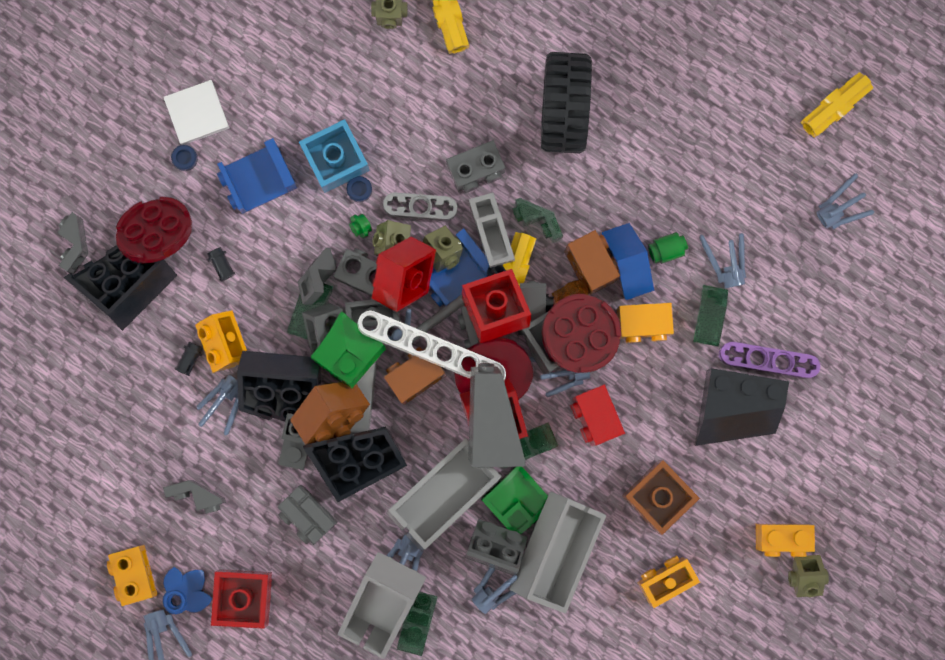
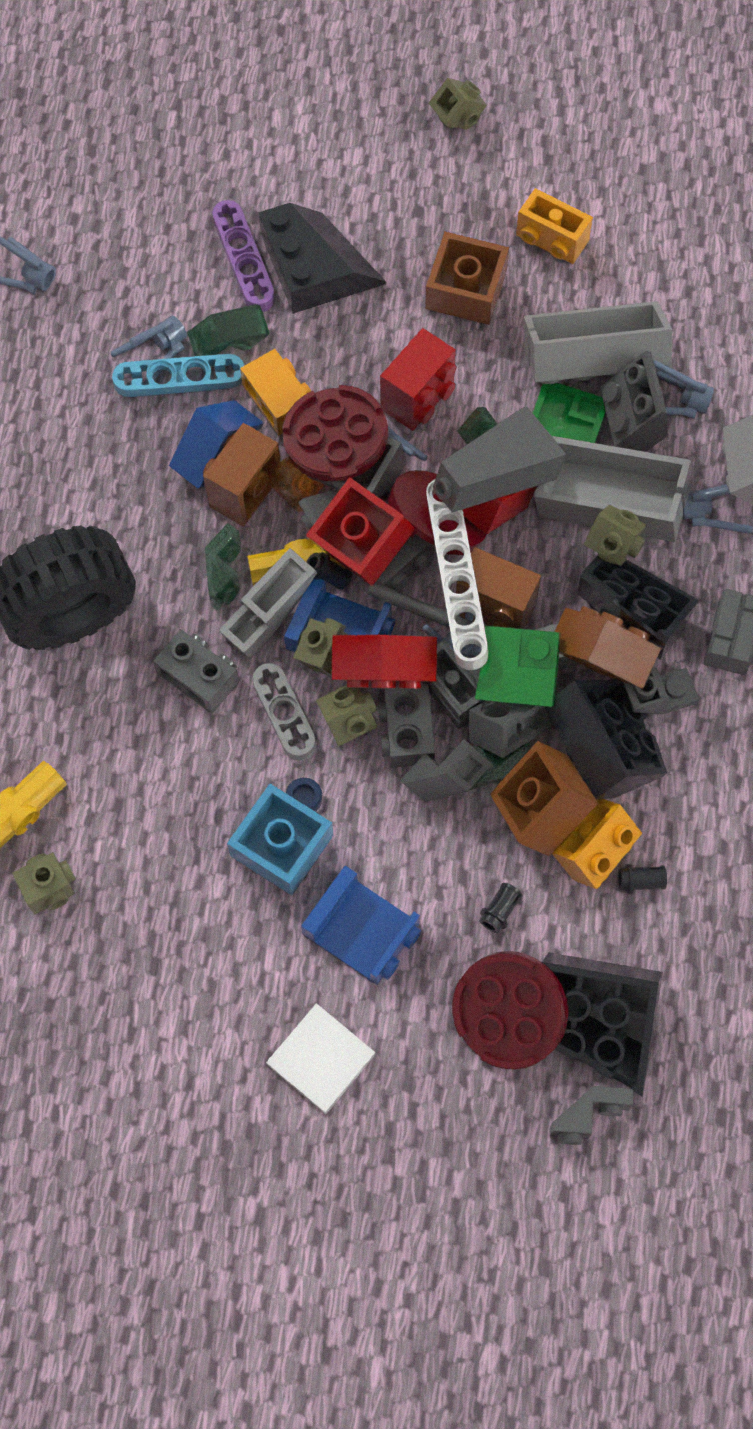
camera: 115 degrees left, 15 degrees down
dark blue tile [171,145,198,171] -> none
sand blue plant [197,375,239,435] -> none
green plate [349,214,372,239] -> none
green brick [648,232,688,264] -> none
light orange brick [755,523,815,557] -> none
none -> medium azure beam [112,354,244,397]
none -> dark orange brick [490,741,598,856]
none -> olive brick [583,504,647,566]

